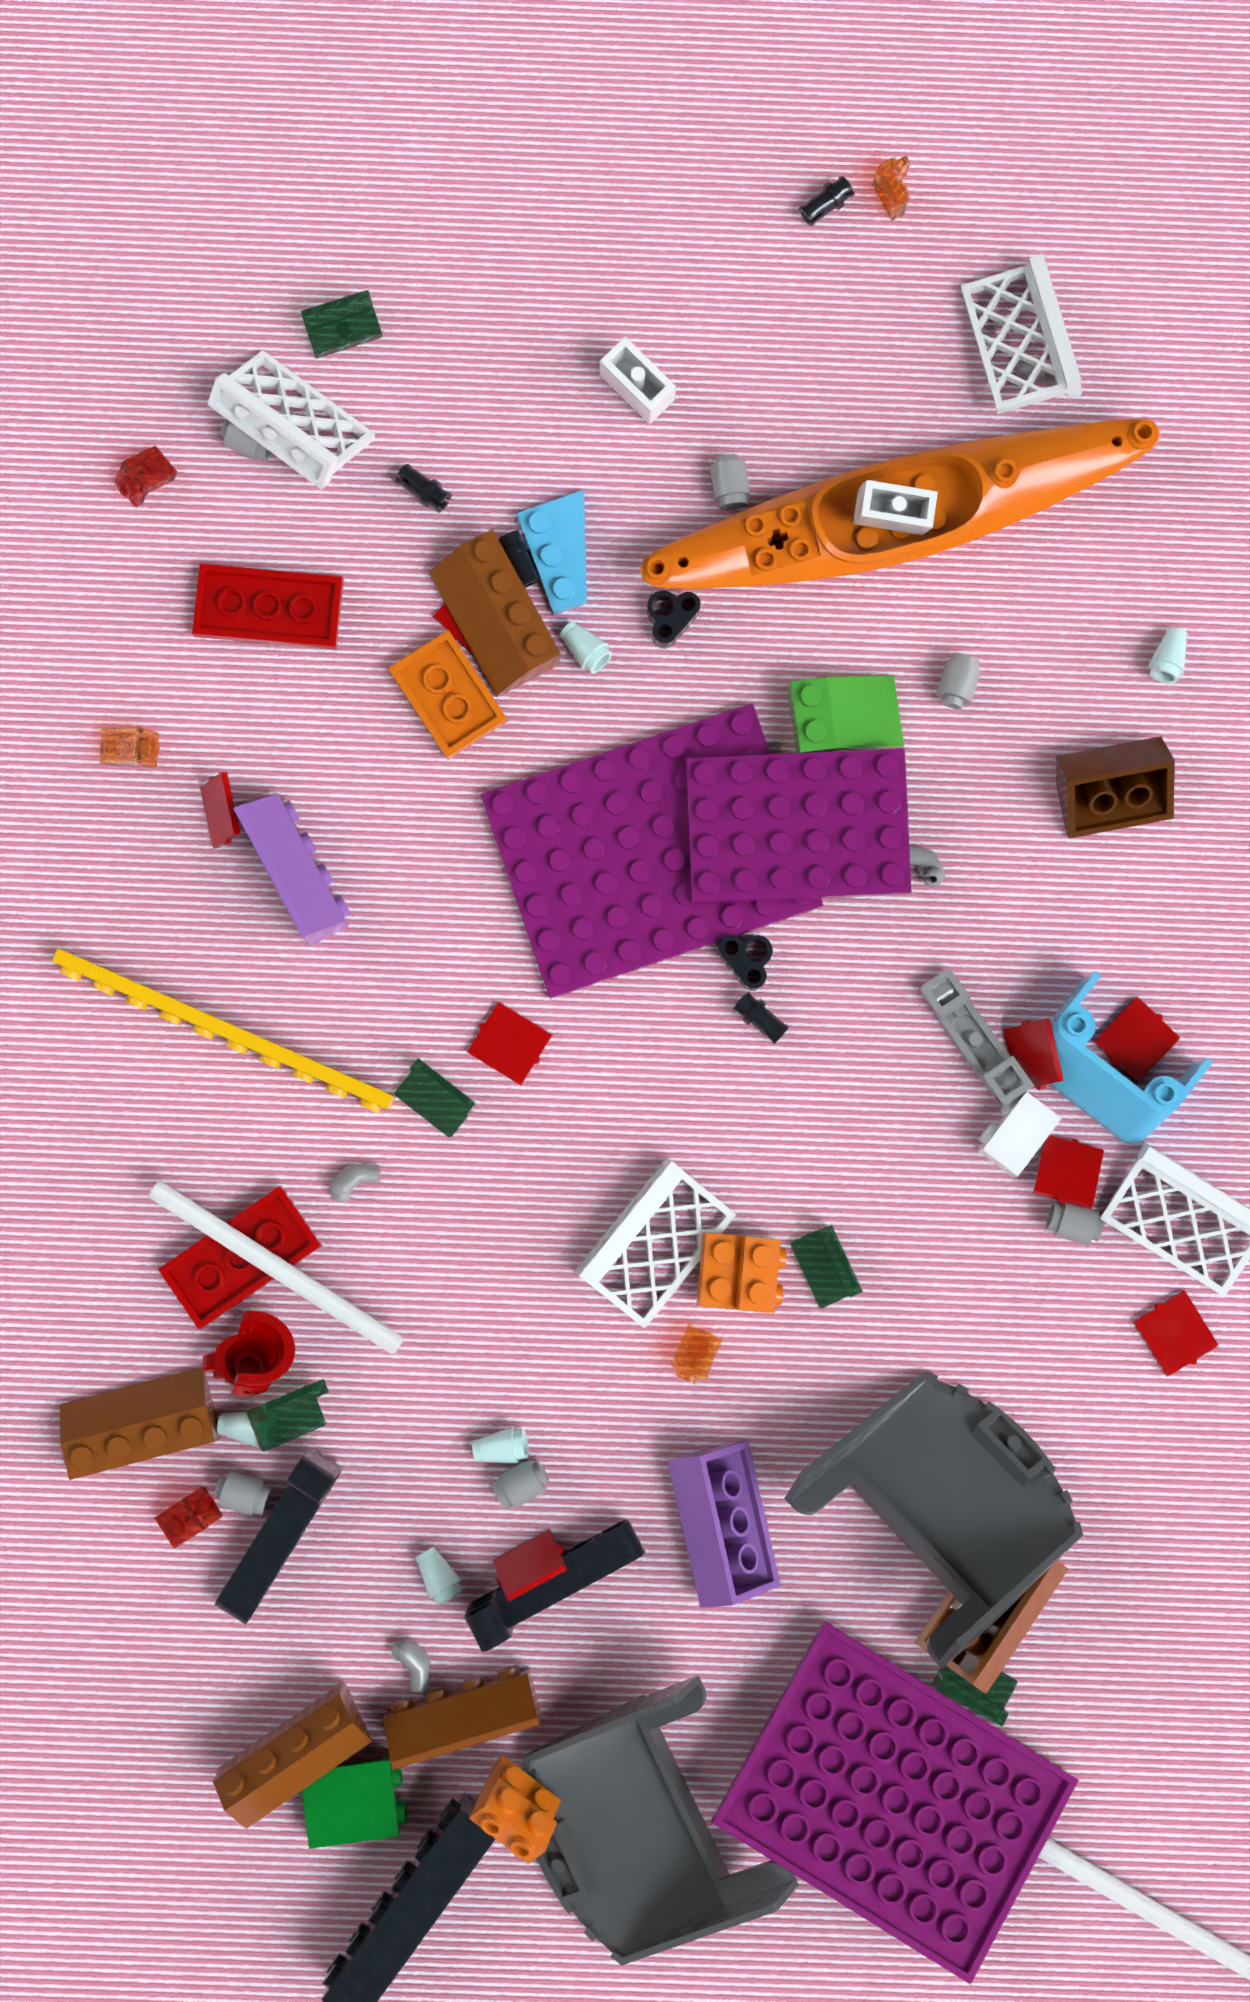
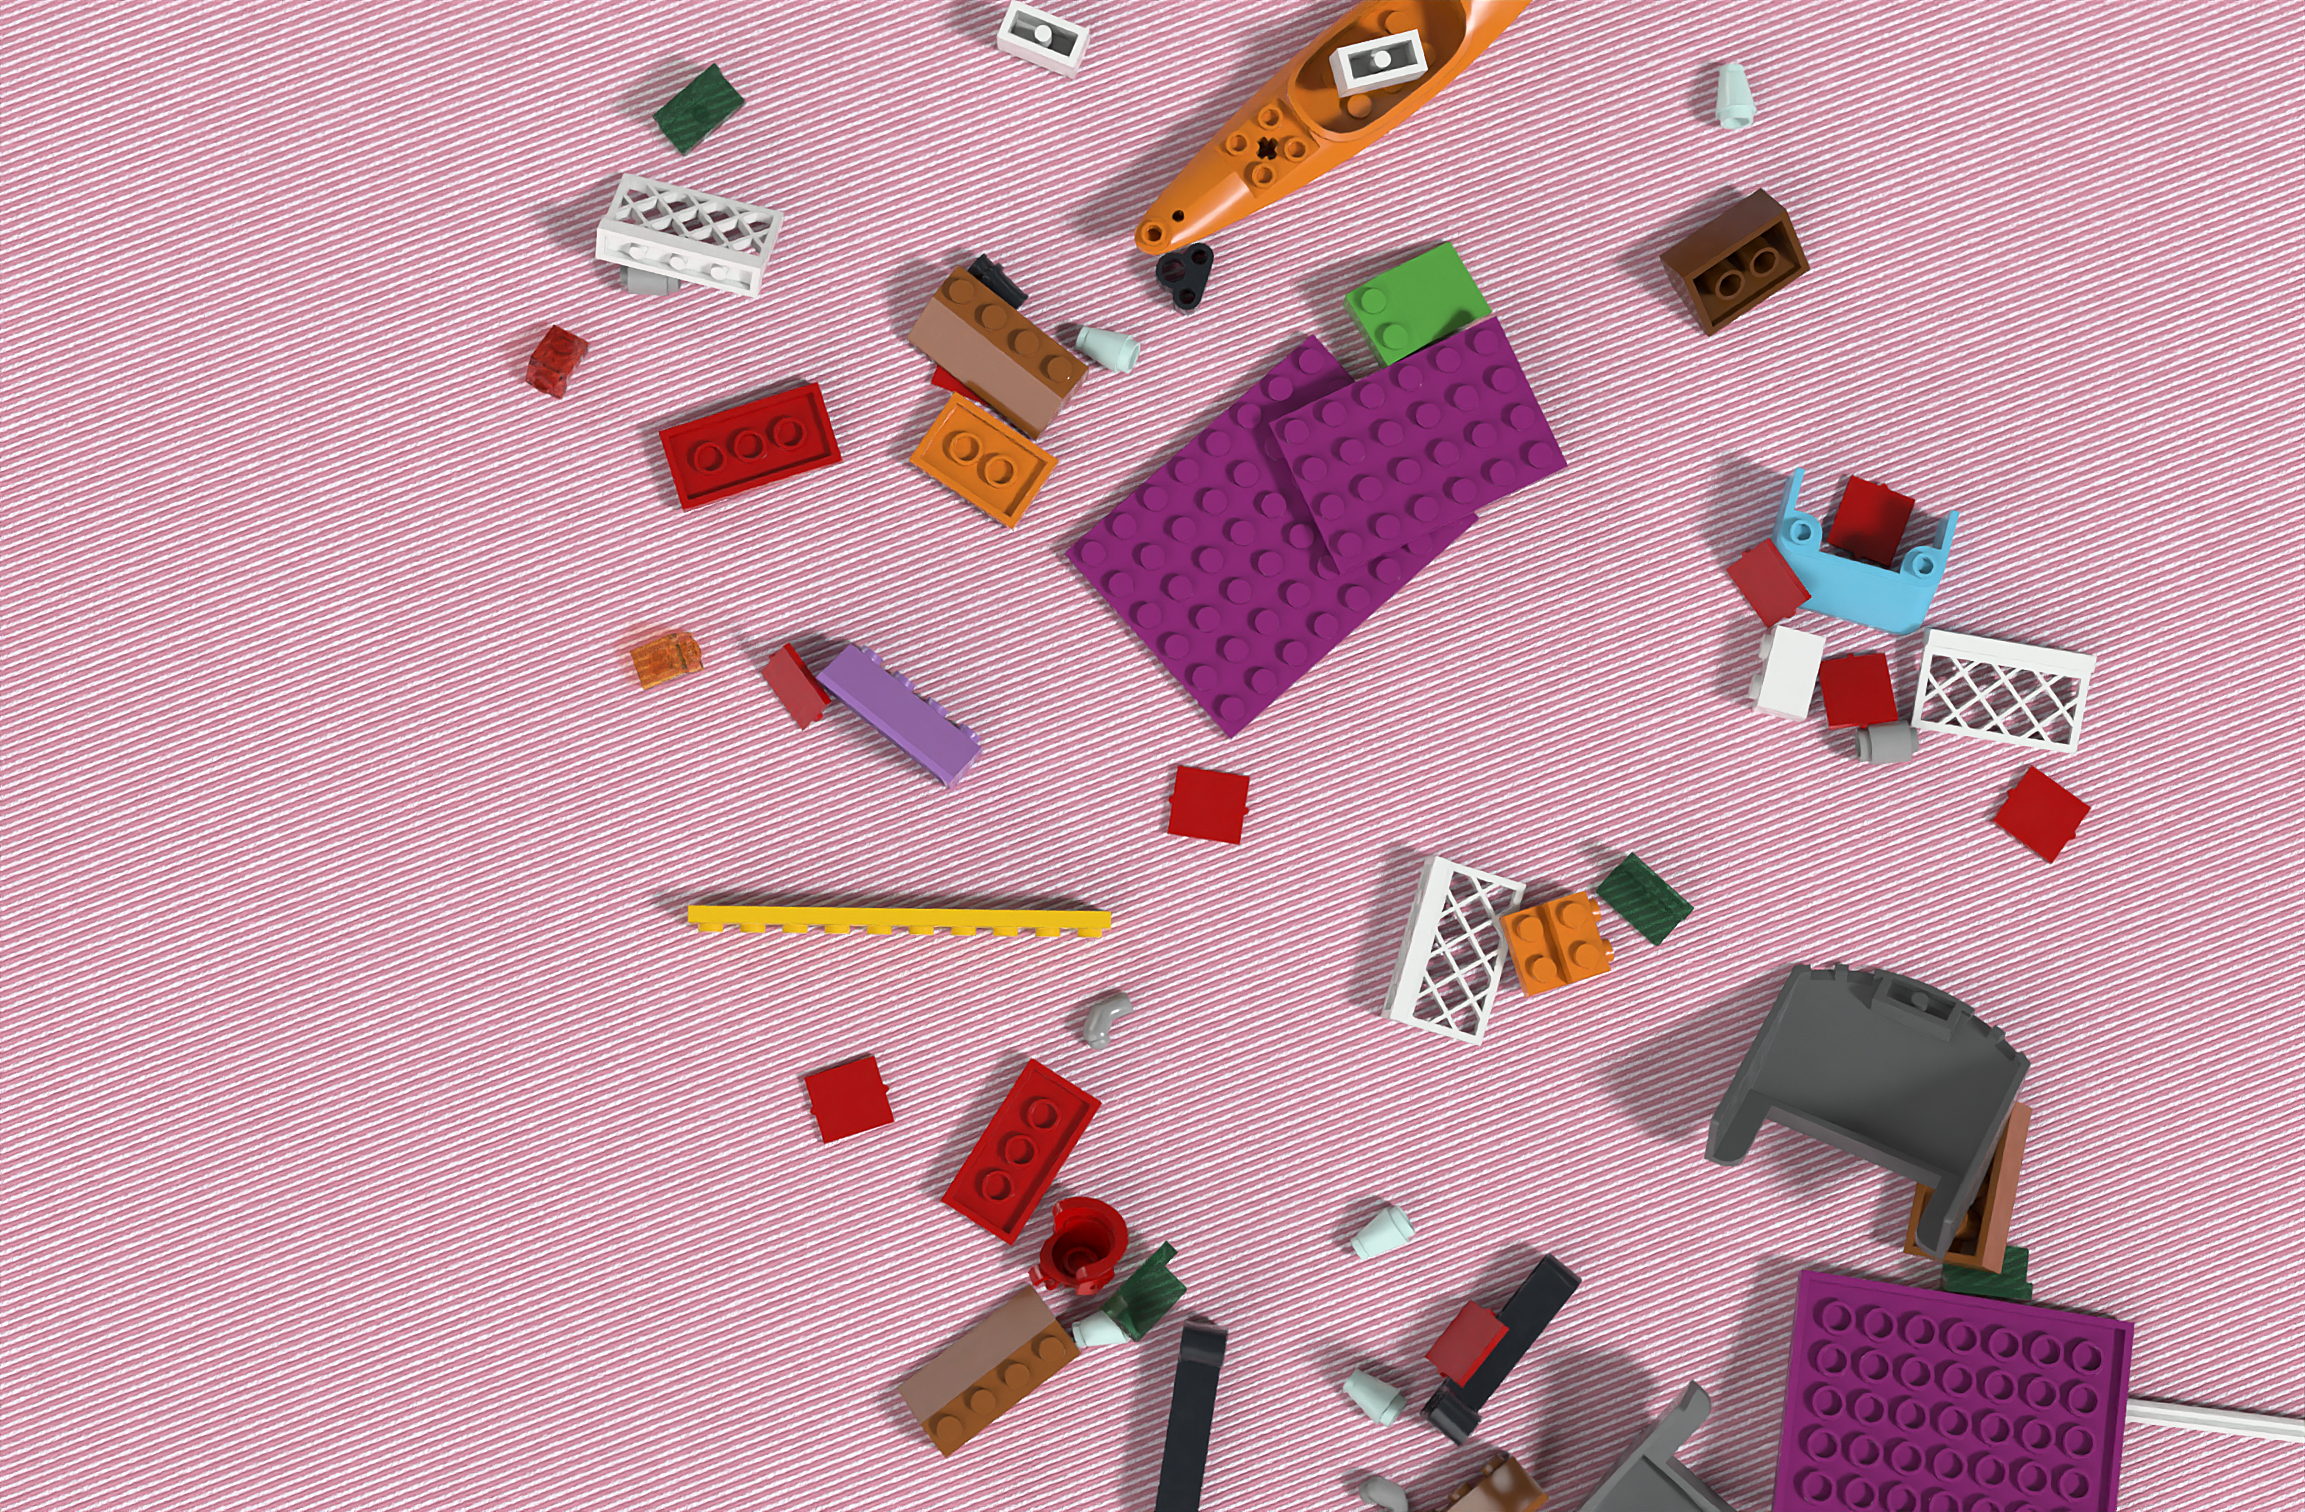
camera: 20 degrees left, 0 degrees up
white axle [149,1181,403,1354] -> none
clear red bracket [155,1486,222,1549] -> none
light grey brick [214,1470,272,1517] -> none
black pin [395,464,452,513] -> none
clear green panel [395,1058,477,1138] -> none
light grey brick [491,1458,549,1510] -> none
medium azure wing [517,490,587,616] -> none
medium lavender slope [668,1440,781,1608] -> none
clear orange bracket [671,1324,722,1384] -> none
light grey brick [710,454,750,510] -> none
black piece [718,935,773,991] -> none
black pin [733,991,789,1044] -> none
light grey arm [909,845,945,887] -> none
light grey slope [919,968,1034,1107] -> none
light grey brick [936,653,981,709] -> none
none -> red piece [804,1055,895,1144]

